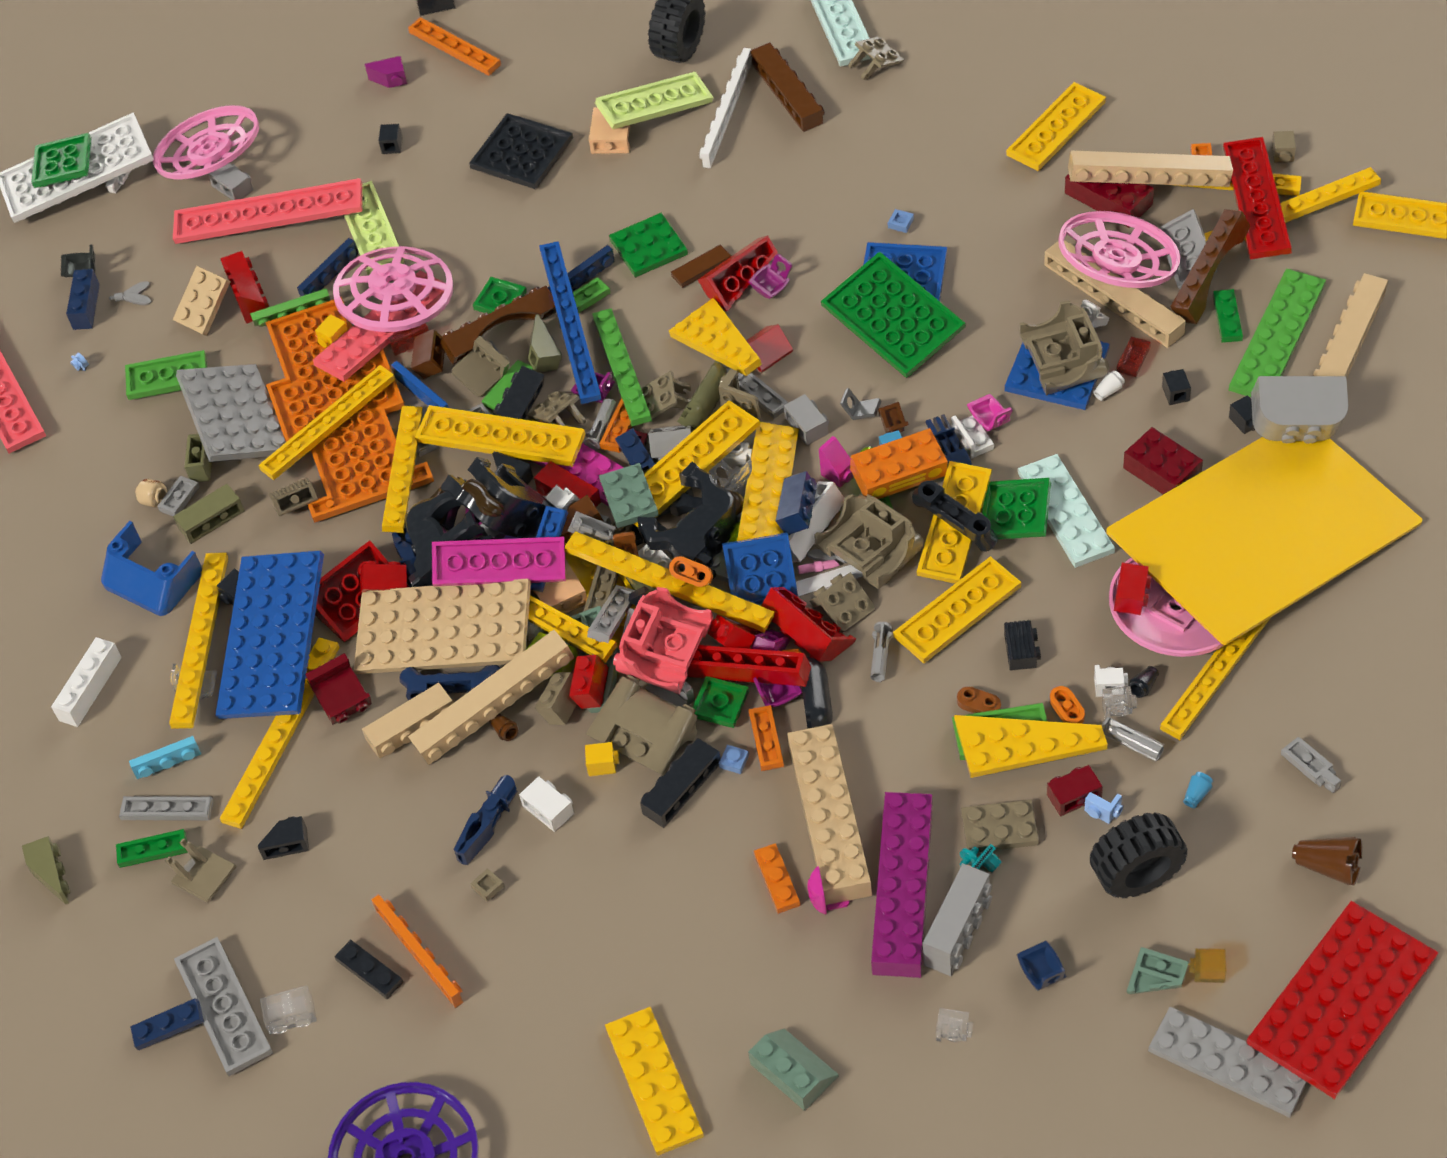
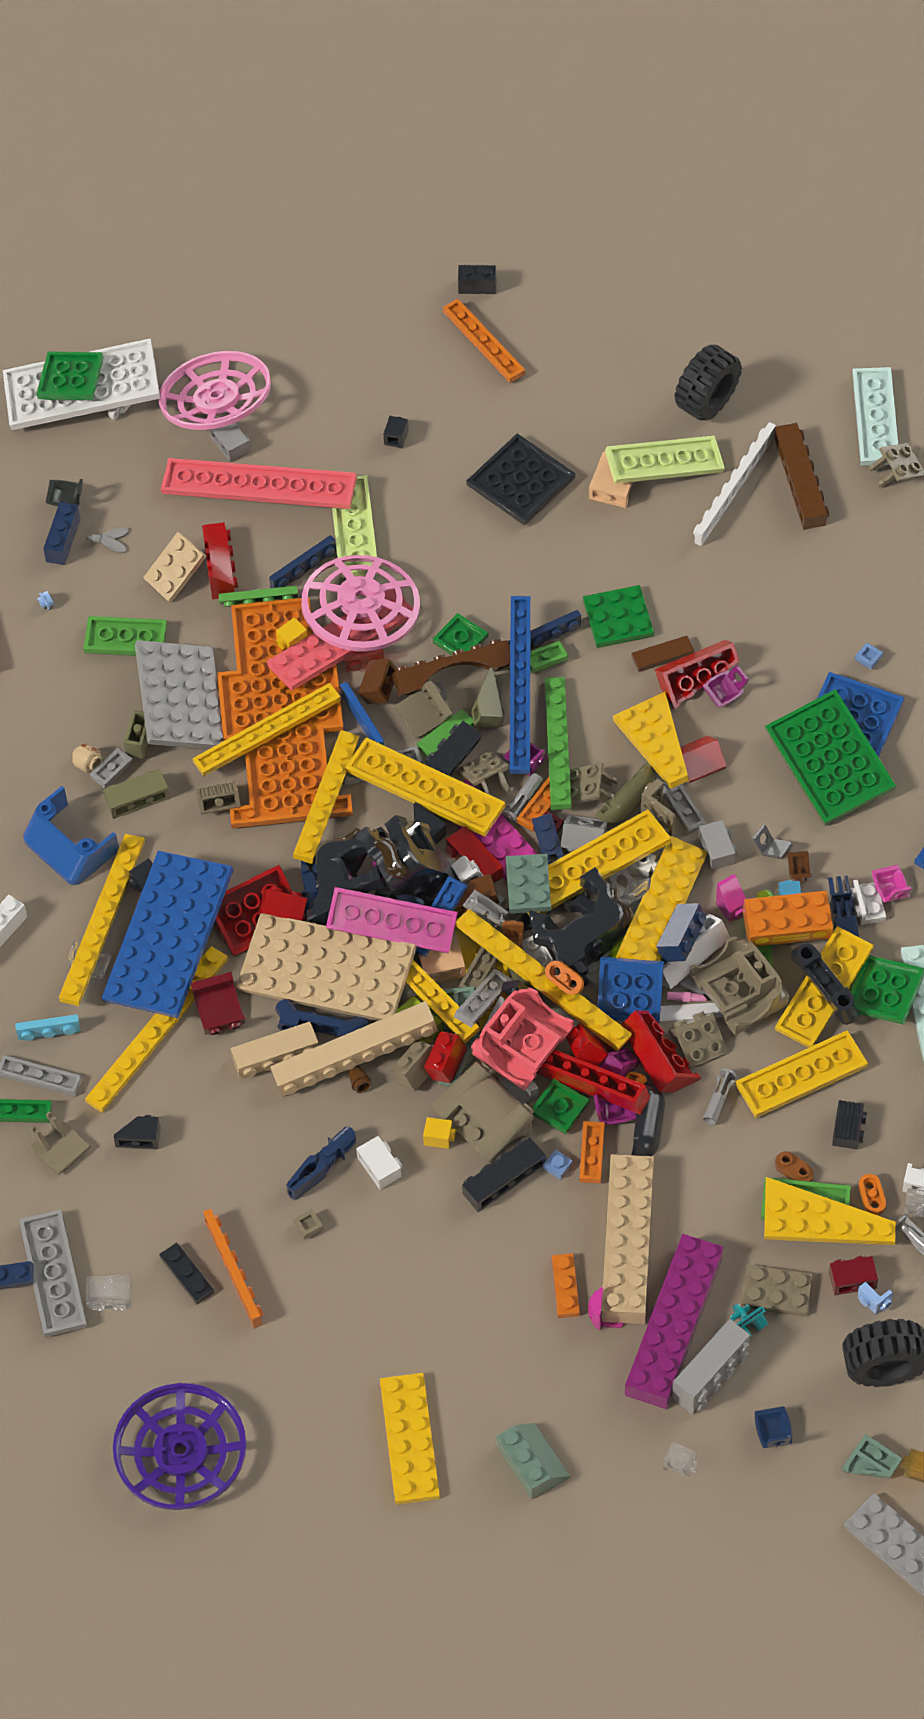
camera: 10 degrees right, 5 degrees up
magenta slope [365,56,407,88] -> none

